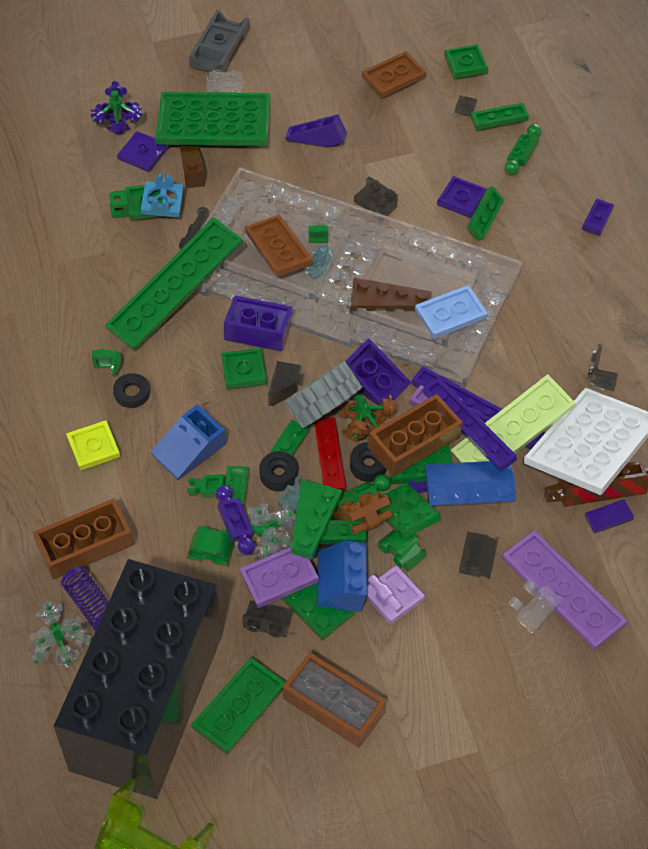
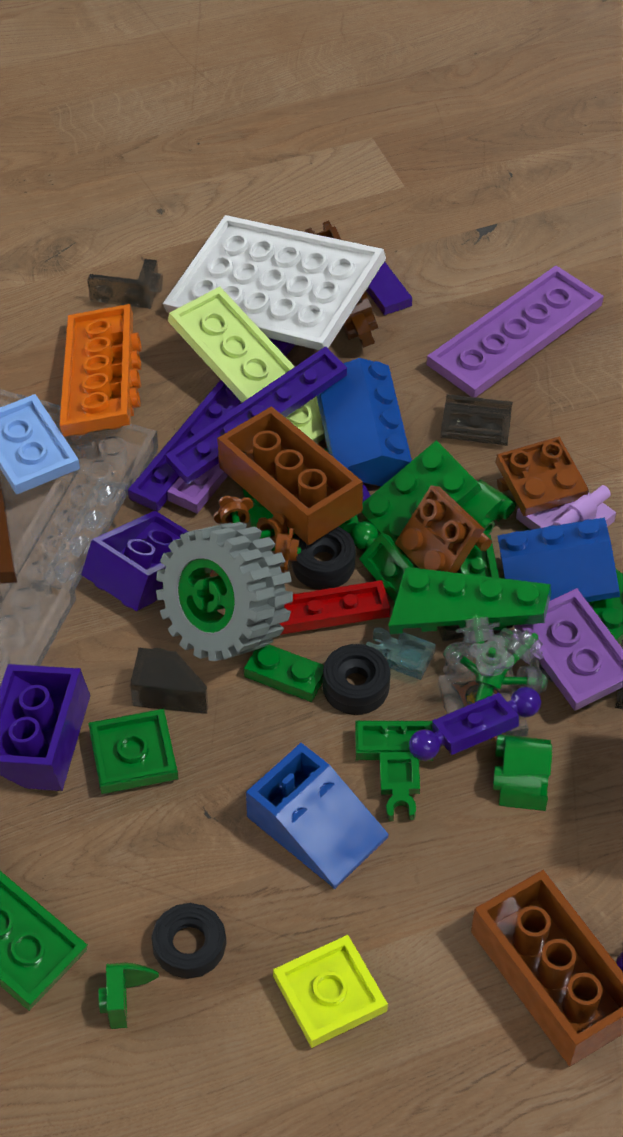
camera: 95 degrees left, 5 degrees down
clear plate [508,579,563,634] -> none
none -> orange plate [59,304,142,437]
none -> dark orange plate [495,436,589,516]

